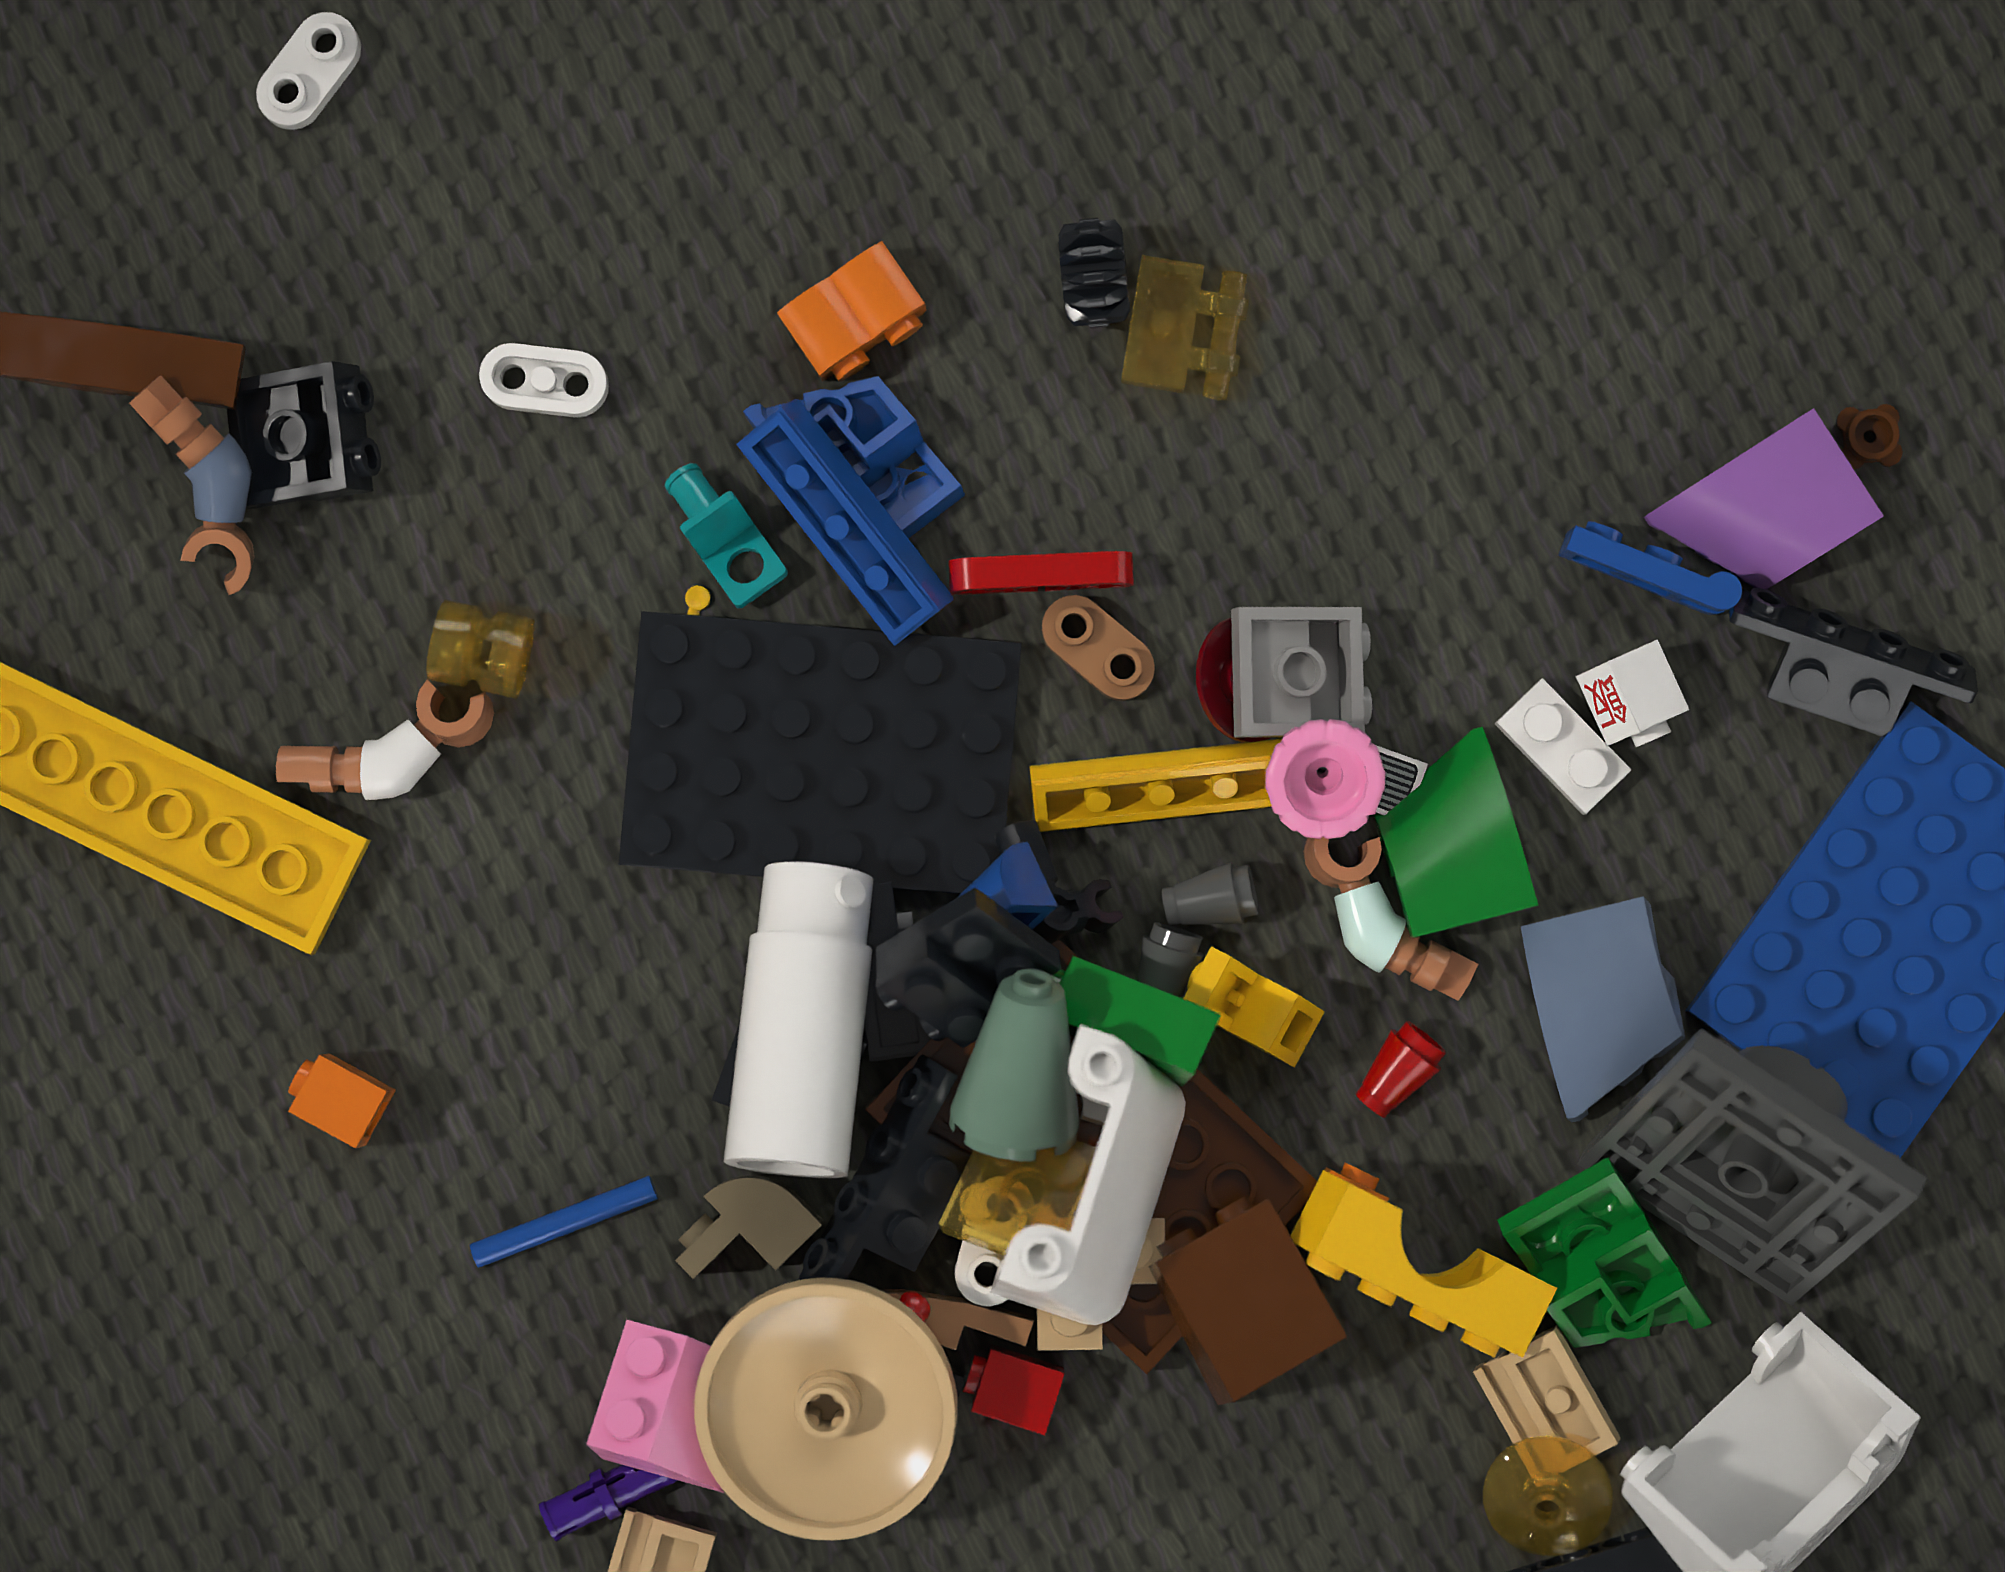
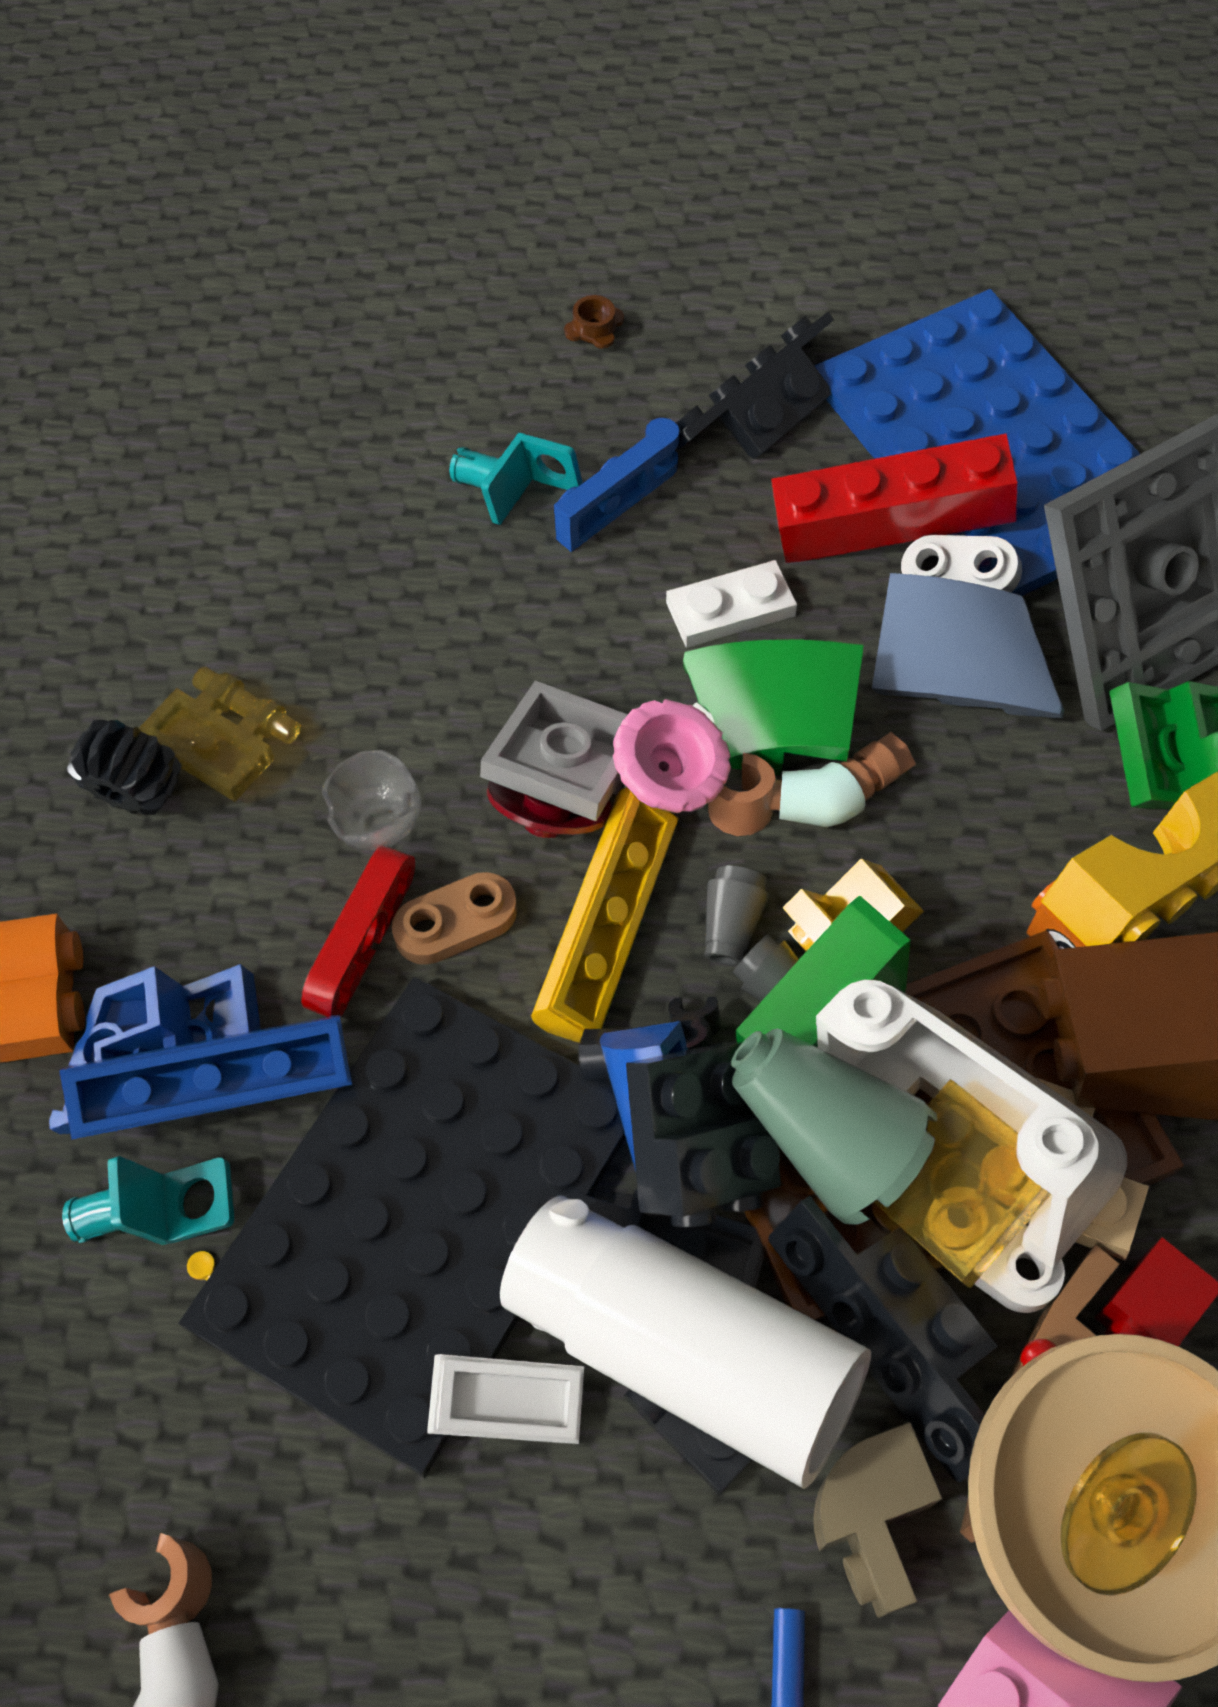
camera: 65 degrees left, 25 degrees down
clear yellow wheel [426,599,535,699] -> none
red cone [1355,1021,1446,1118] -> none
white brick [1576,639,1689,747] -> none
medium lavender slope [1644,408,1883,589] -> none
none -> clear hair [322,750,421,852]
none -> white tile [427,1354,584,1444]
none -> teal bracket [449,432,583,525]
none -> red brick [771,433,1017,563]
none -> white plate [901,535,1022,593]
none -> clear yellow dish [1060,1432,1197,1595]

